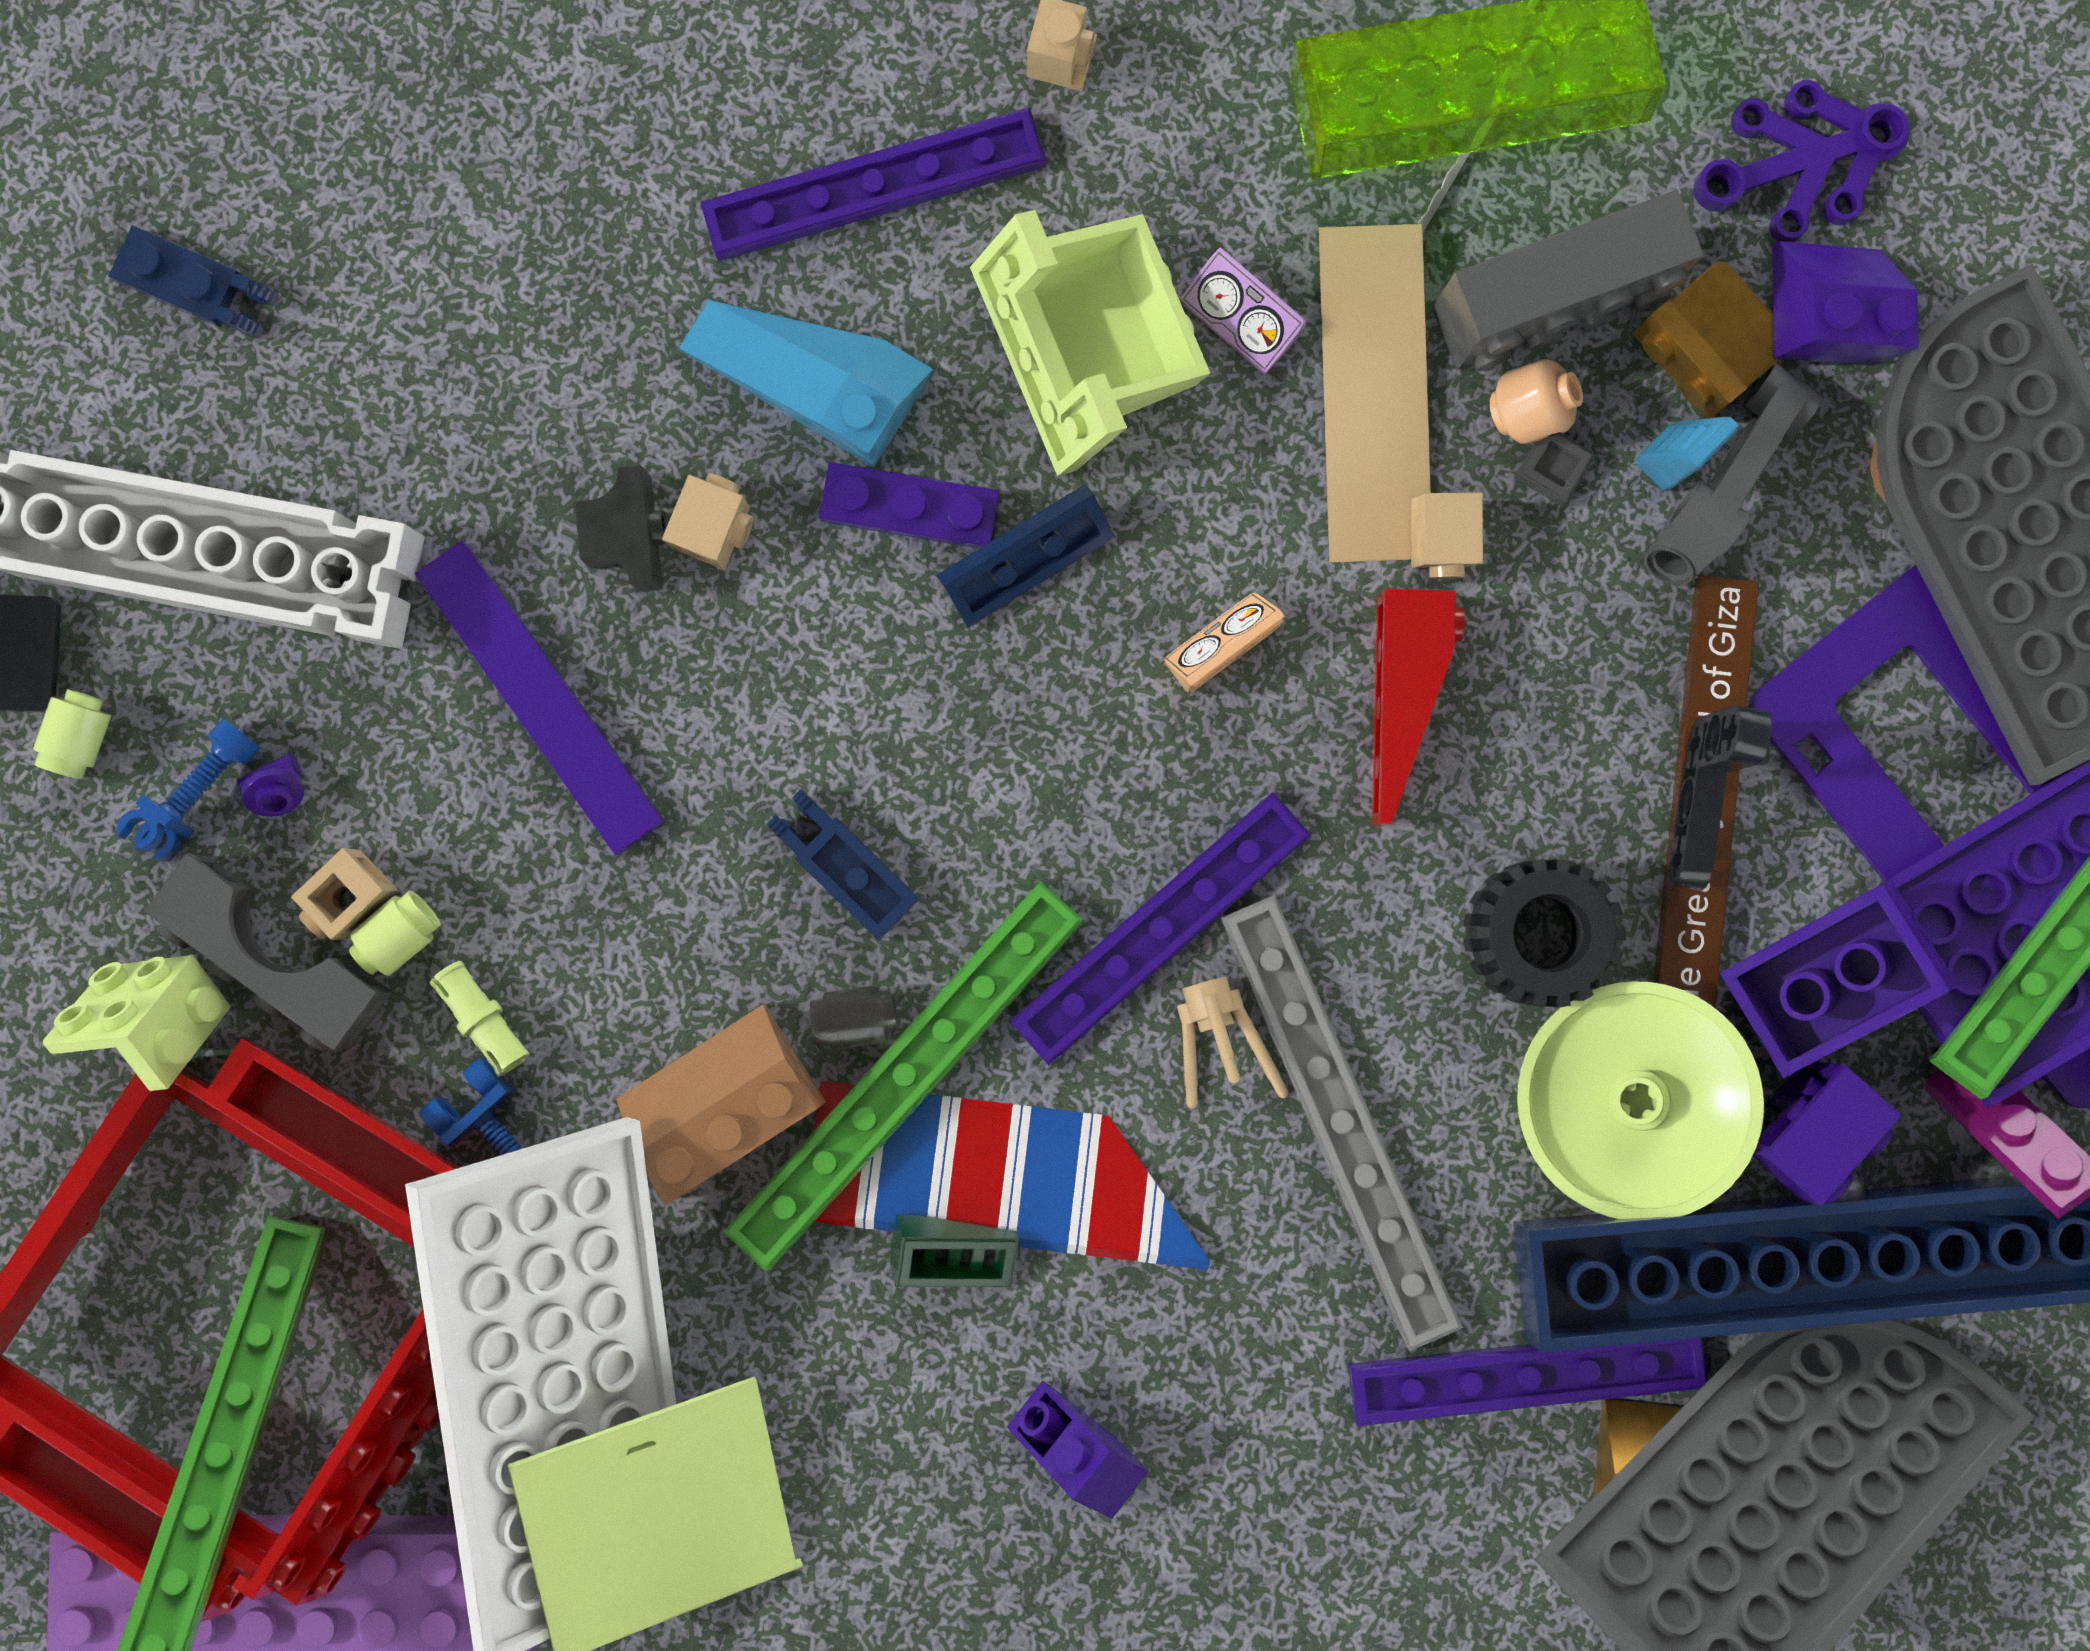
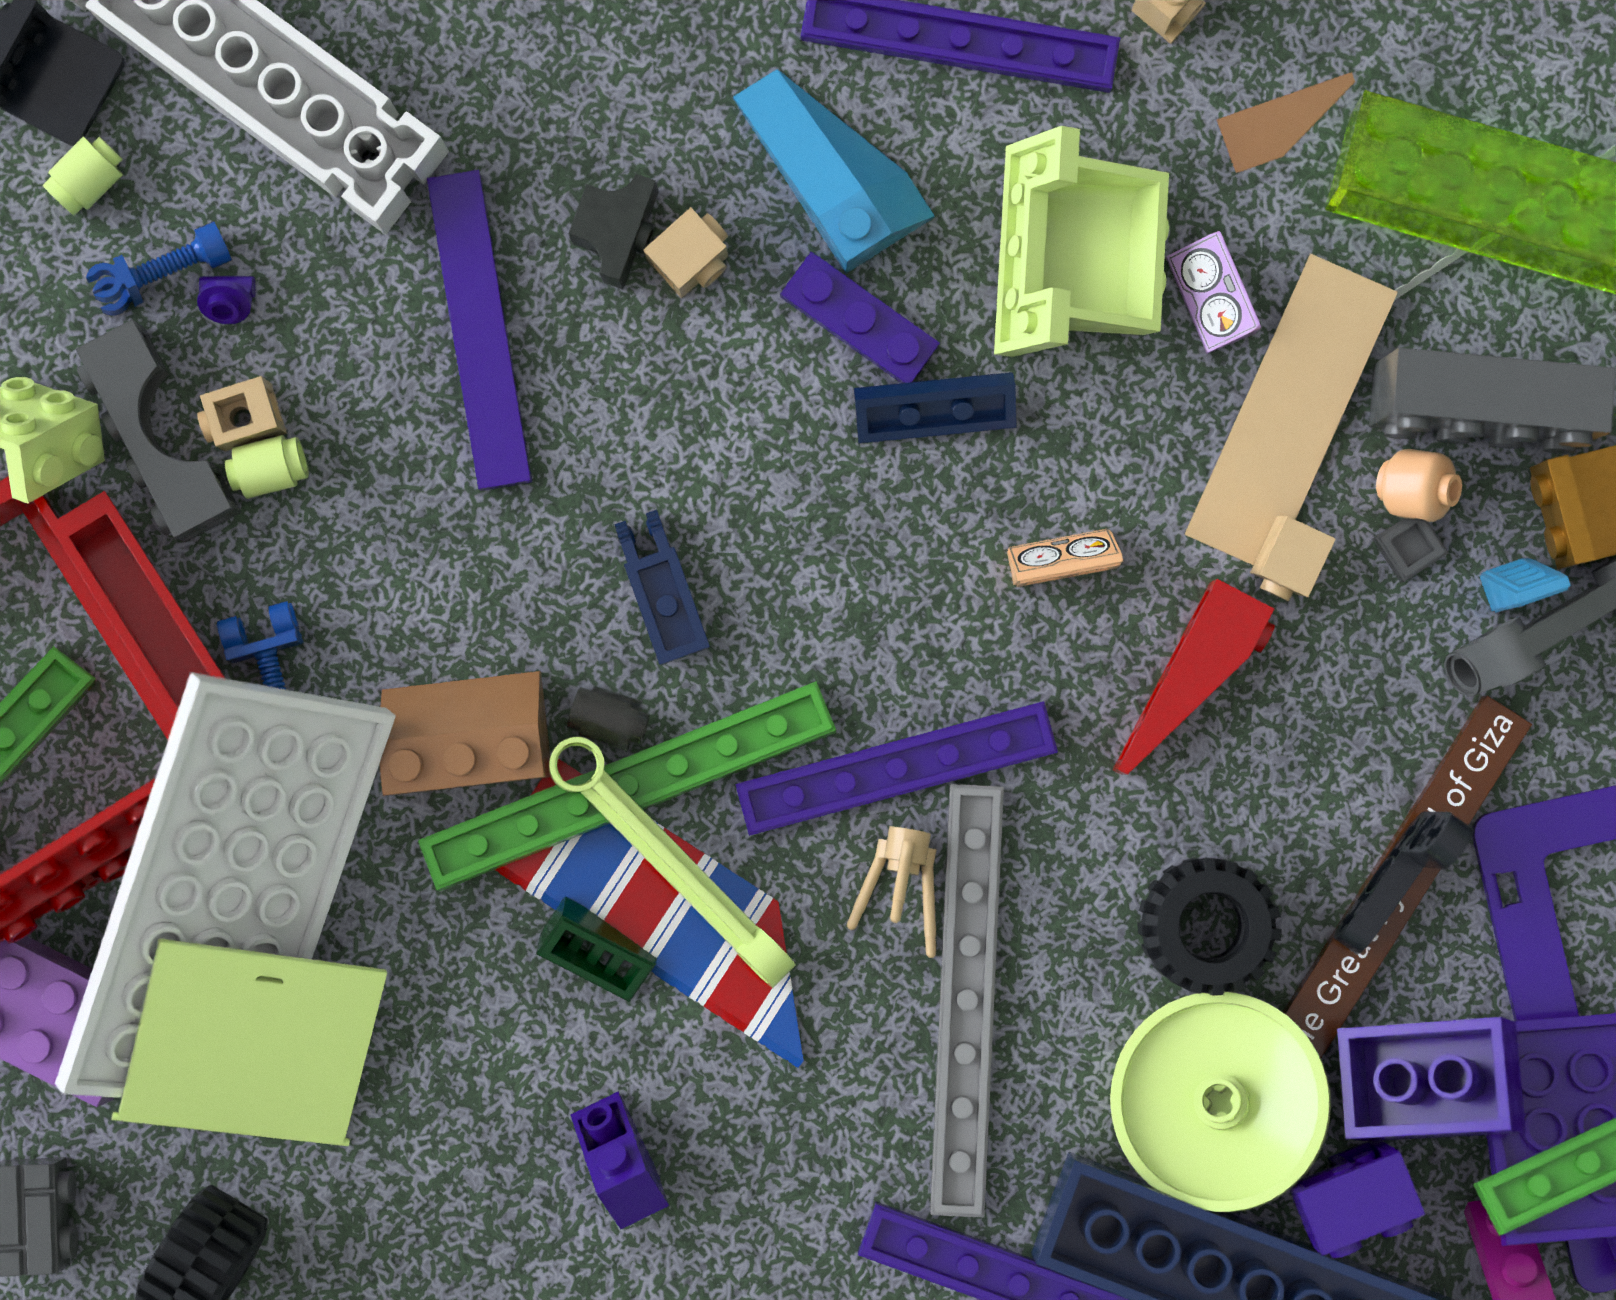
camera: 25 degrees right, 0 degrees up
yellowish green pin [430,961,530,1077] -> none
none -> yellowish green piece [549,737,796,988]
none -> medium nougat sticker [1216,72,1355,173]

